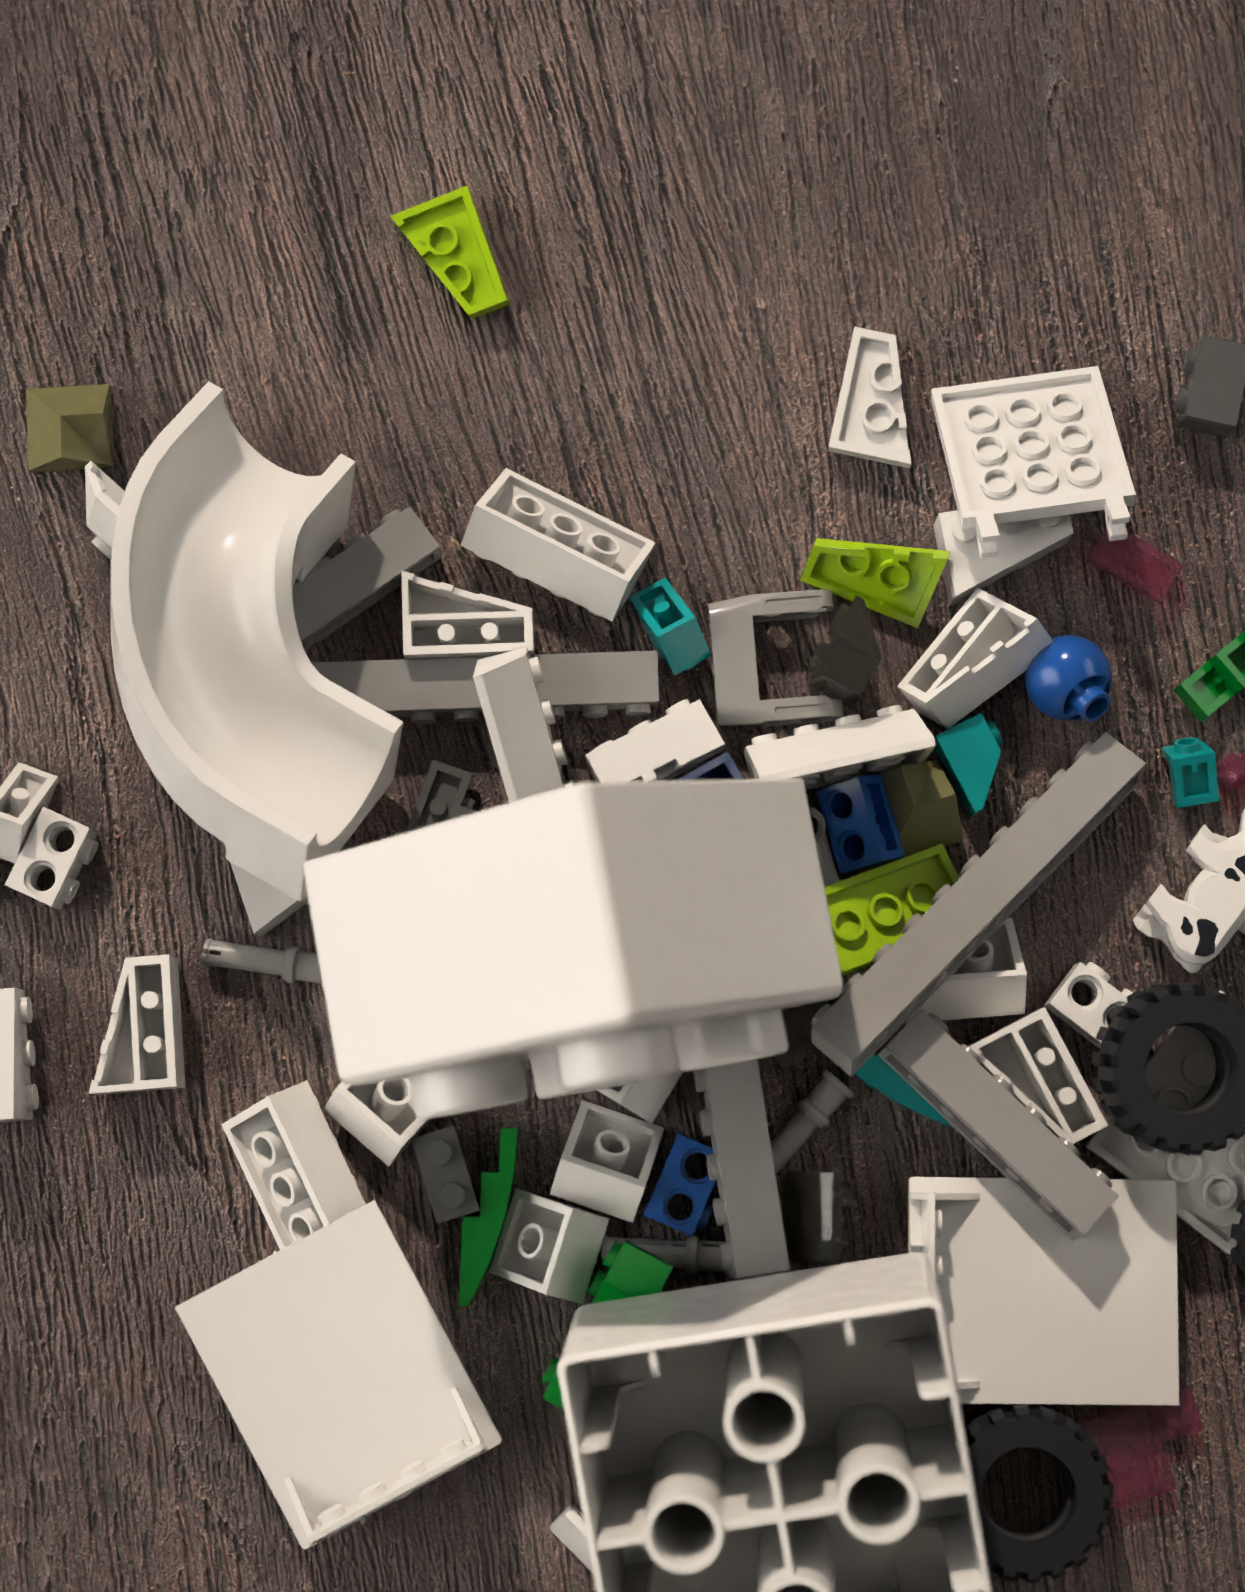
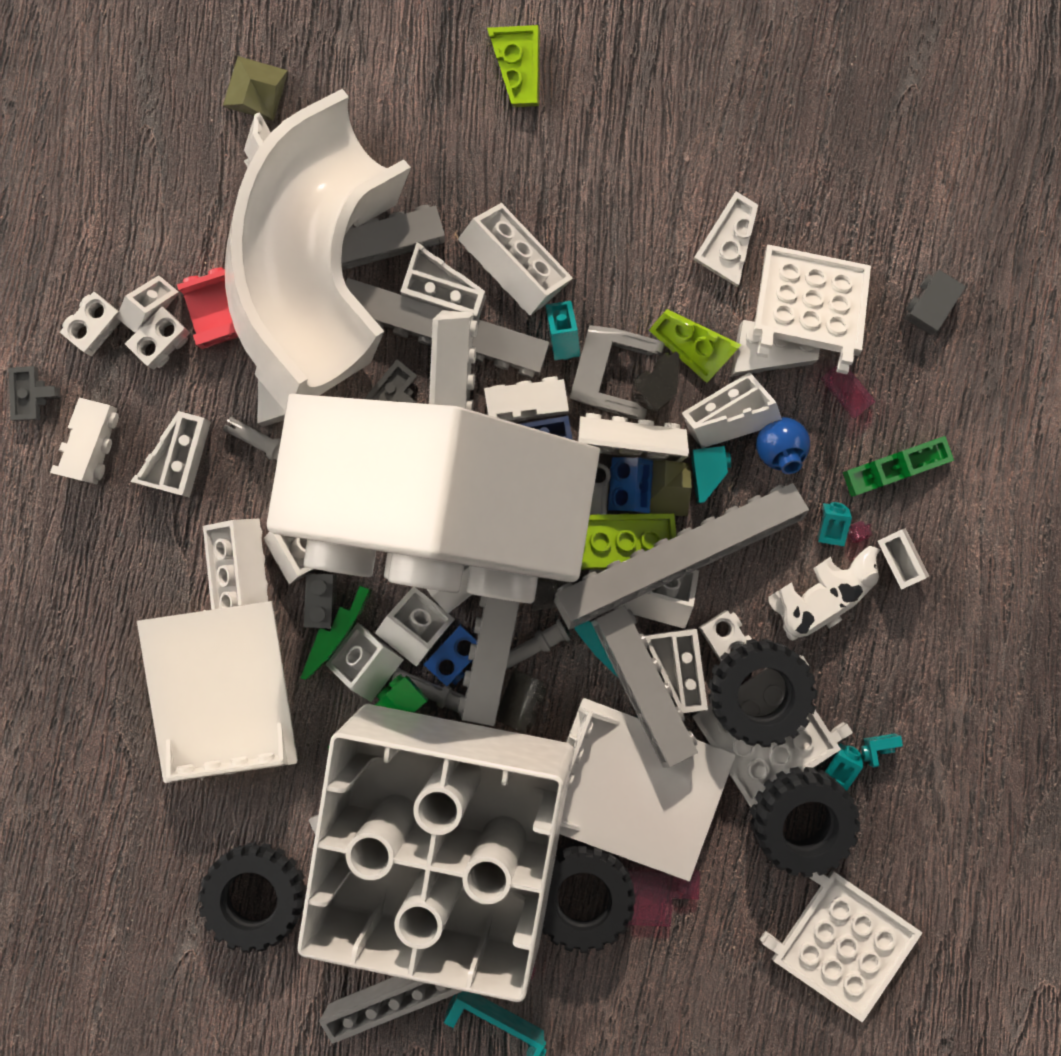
camera: 20 degrees right, 5 degrees up
none -> coral panel [177,267,238,349]

